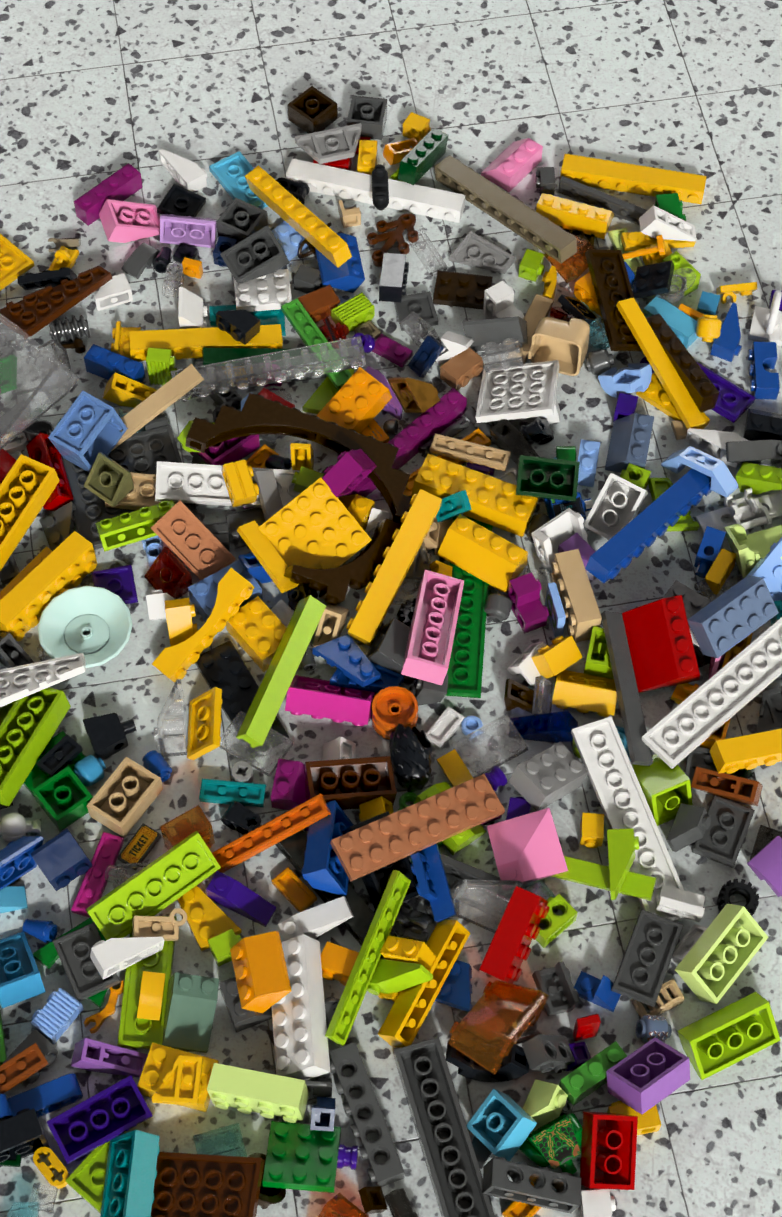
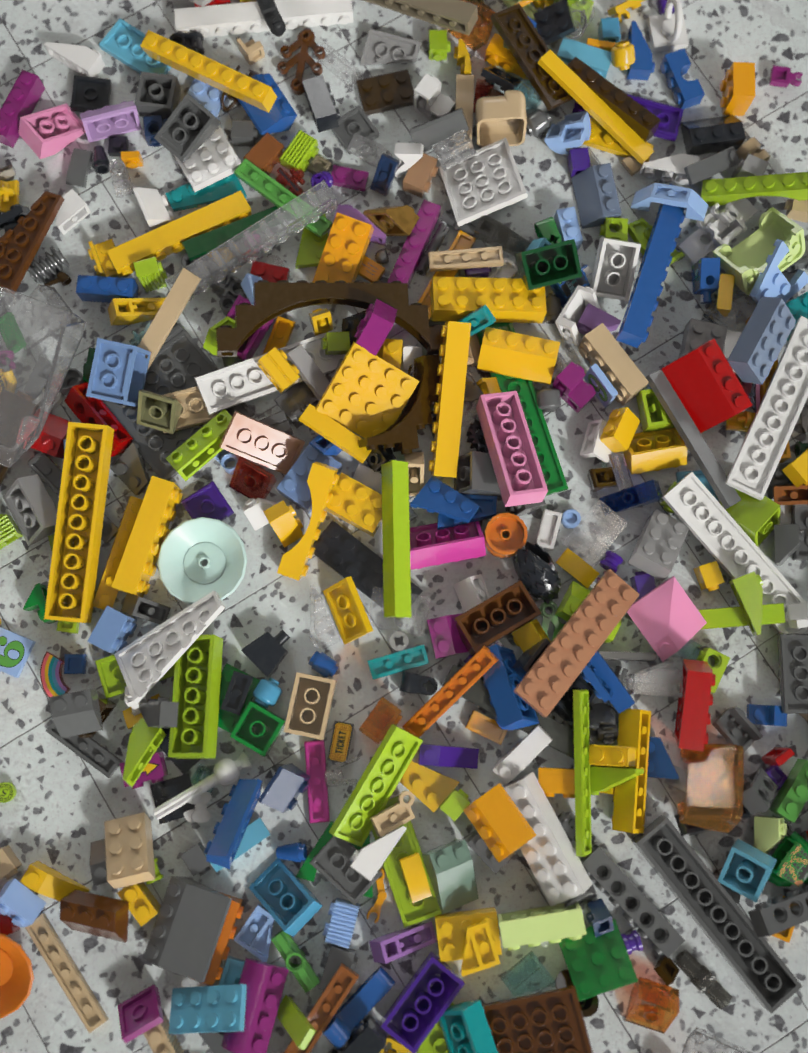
camera: 25 degrees left, 20 degrees up
black slope [216,310,260,345] -> none
black cone [265,455,292,470] -> none
black piece [521,417,554,445] -> none

